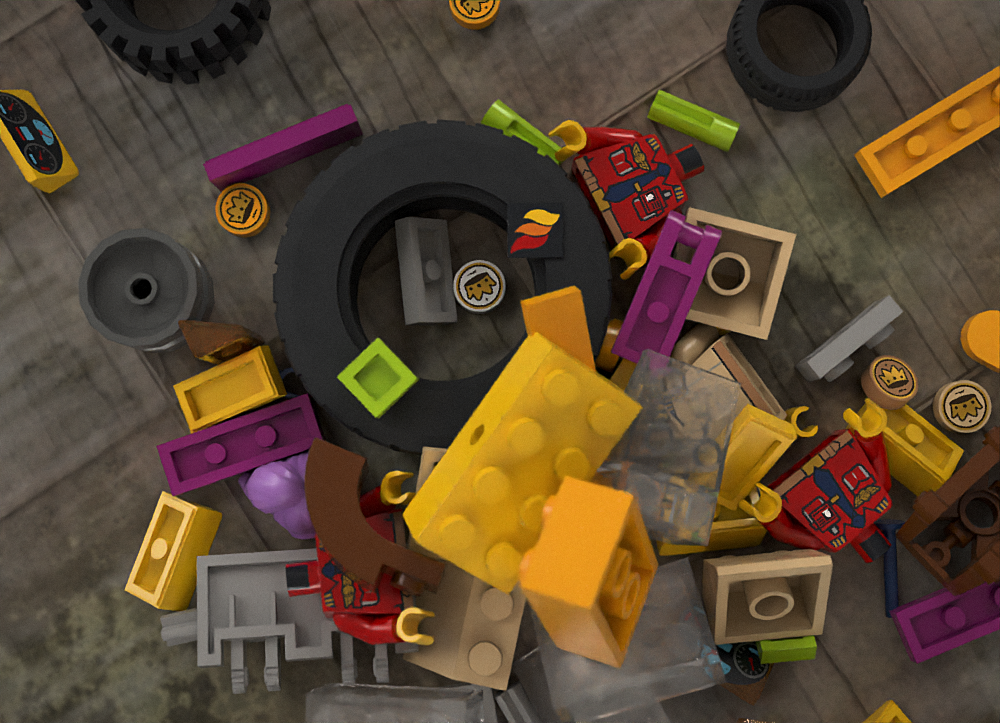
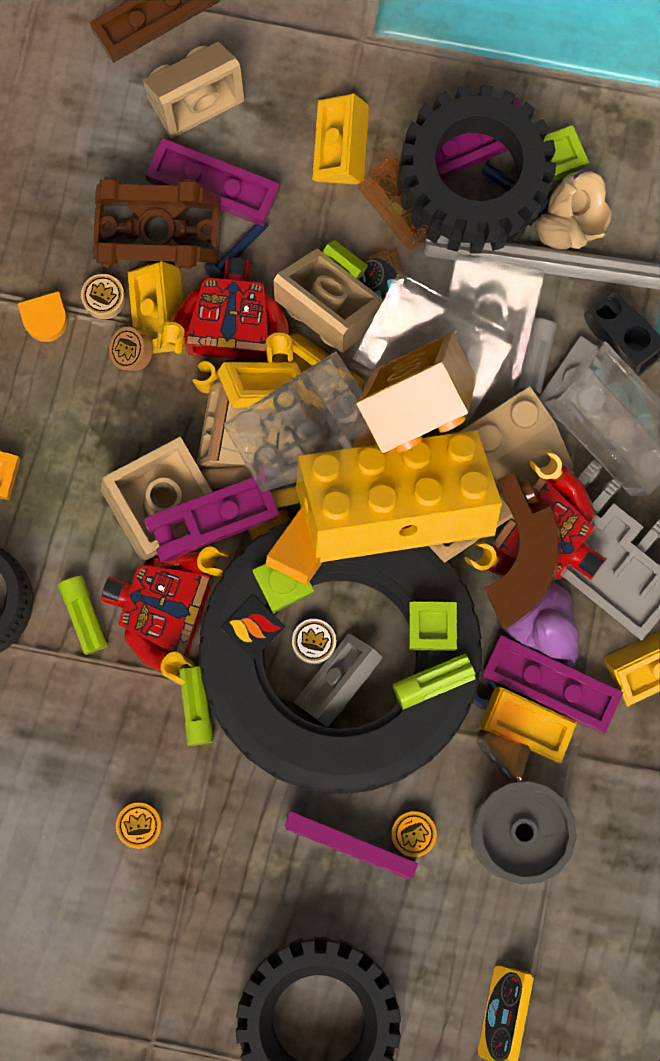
camera: 140 degrees left, 5 degrees down
light grey plate [795,295,903,382] -> none
none -> lime plate [252,564,314,613]
none -> lime piece [392,654,476,710]

